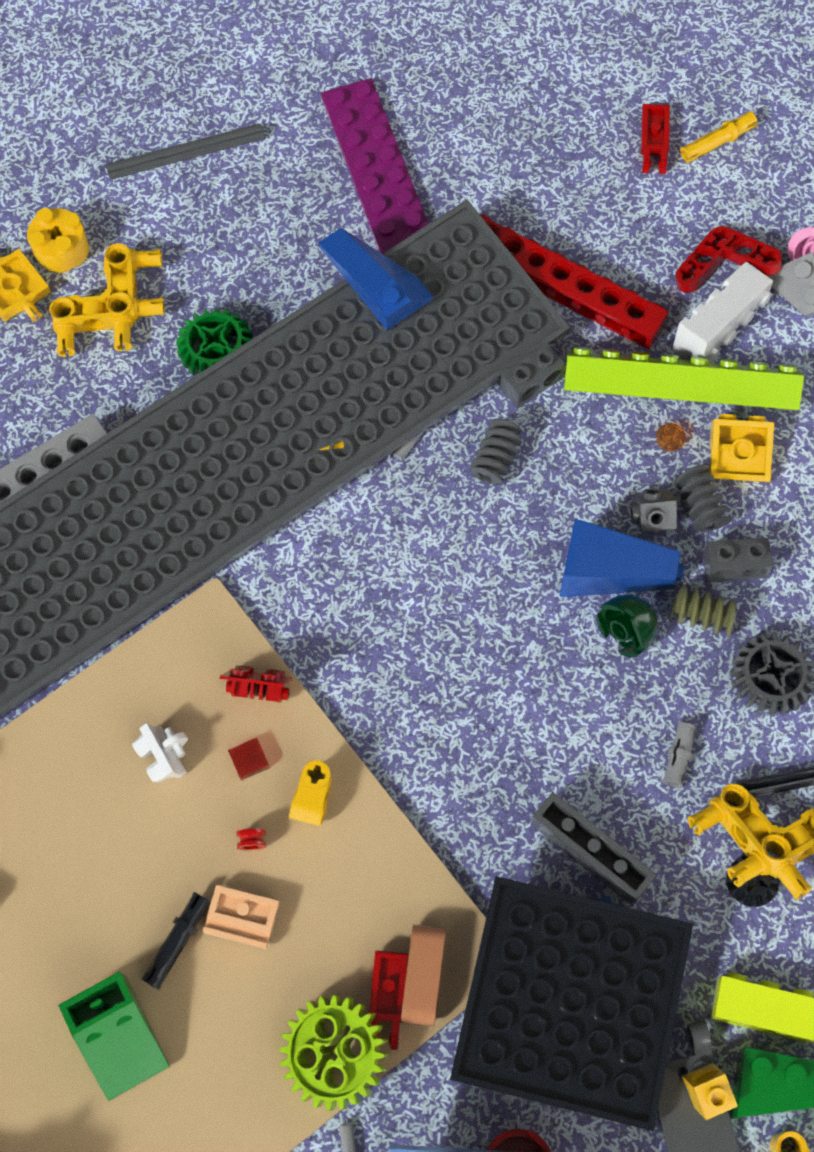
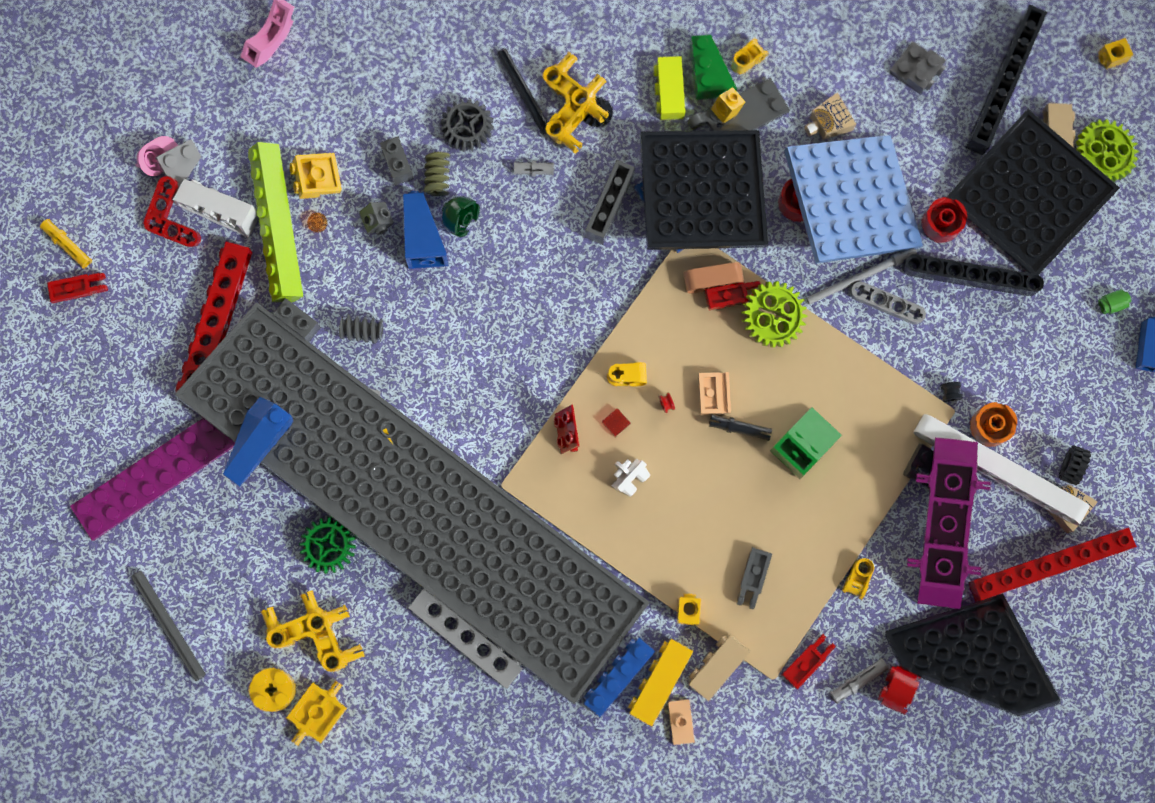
camera: 115 degrees left, 10 degrees up
dark grey piece [675,464,732,532] -> none

